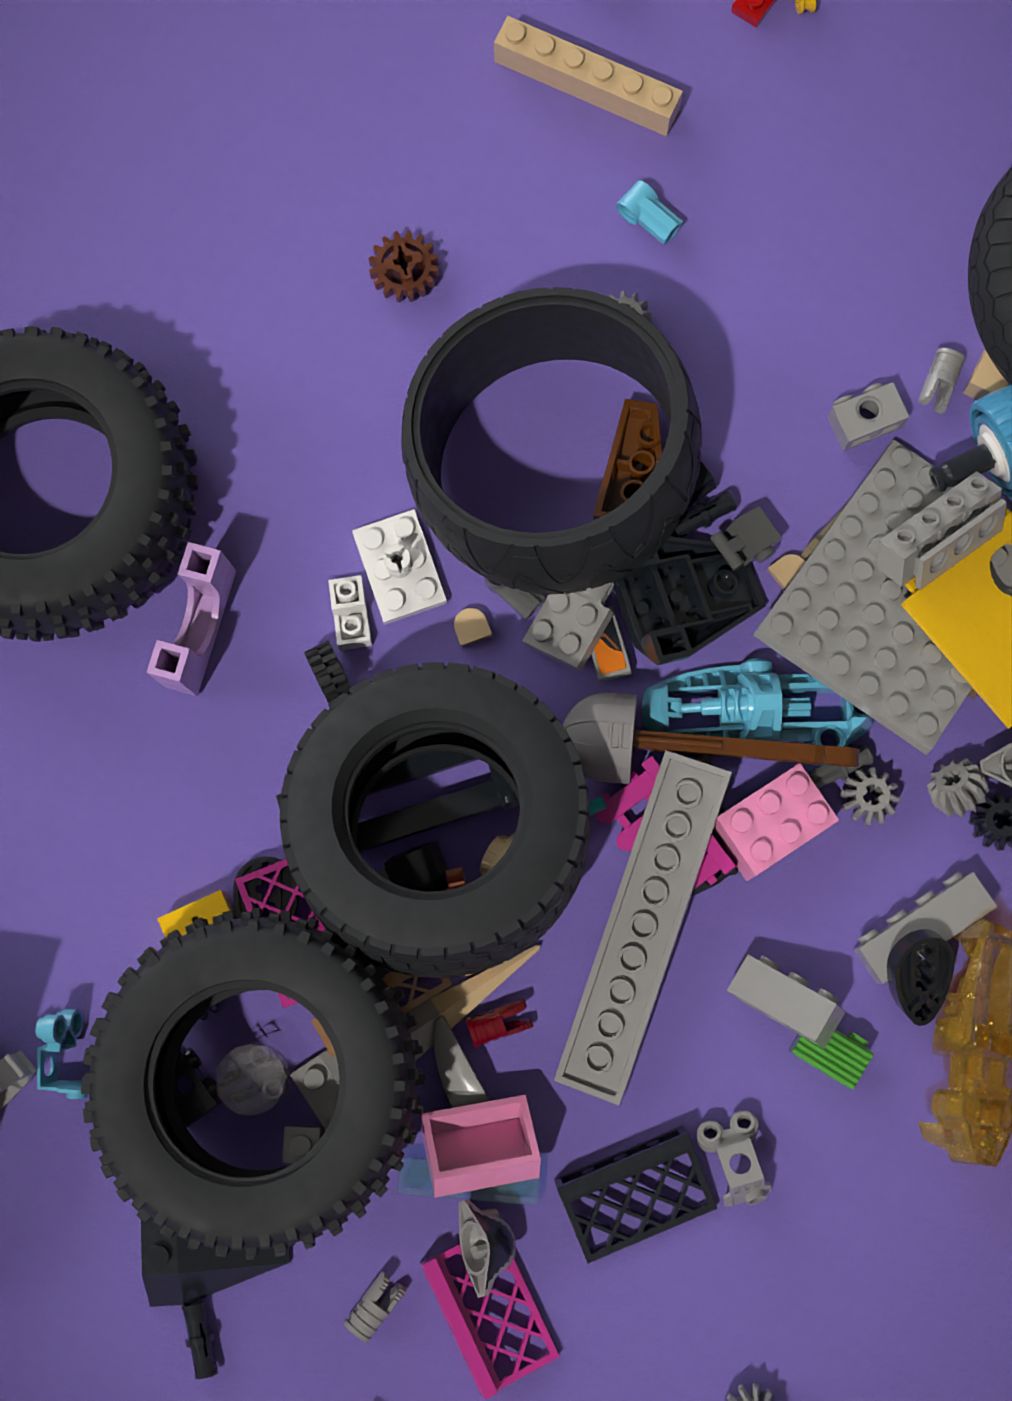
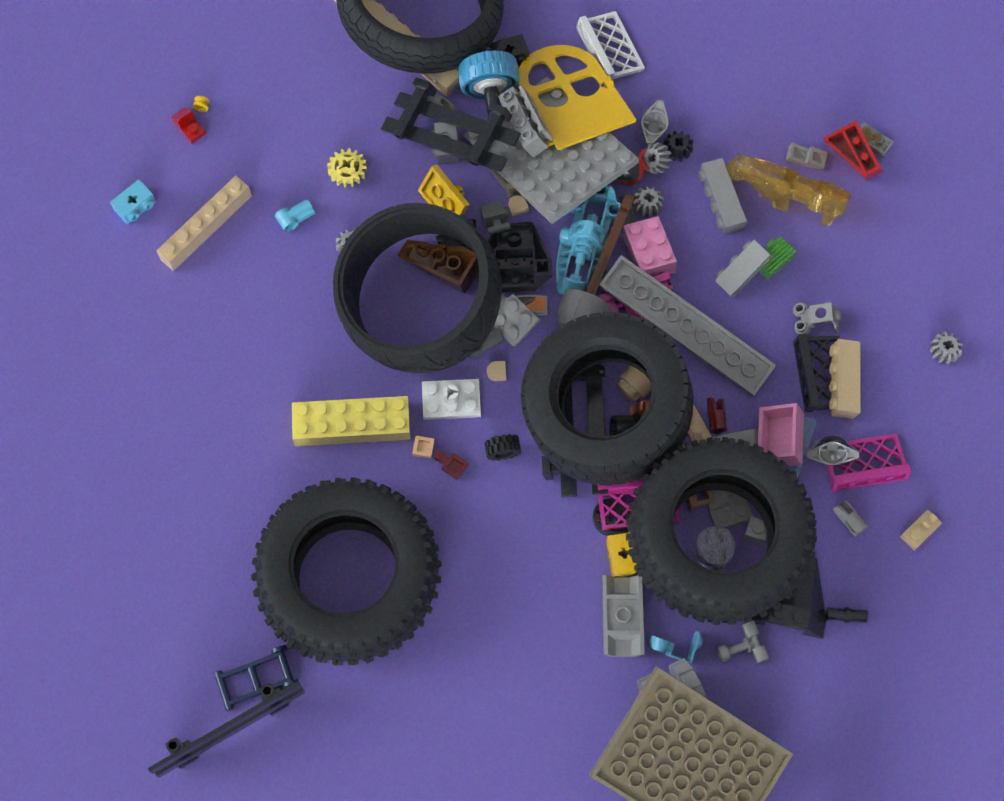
camera: 80 degrees left, 10 degrees down
lavender arch [146,542,237,696] -> none
white slope [328,575,372,651] -> none
copper gear [369,231,439,303] -> none
black piece [886,929,955,1026] -> none
none -> light yellow brick [292,396,411,446]
none -> light yellow gear [327,148,367,187]
none -> black fence [381,77,521,172]
none -> light nougat plate [412,436,435,459]
none -> yellow plate [418,164,470,217]
none -> dark red plate [434,449,469,480]
none -> light grey piece [602,575,644,657]
none -> hat [616,149,649,185]
none -> light grey bar [717,621,769,664]
none -> tan brick [829,339,860,419]

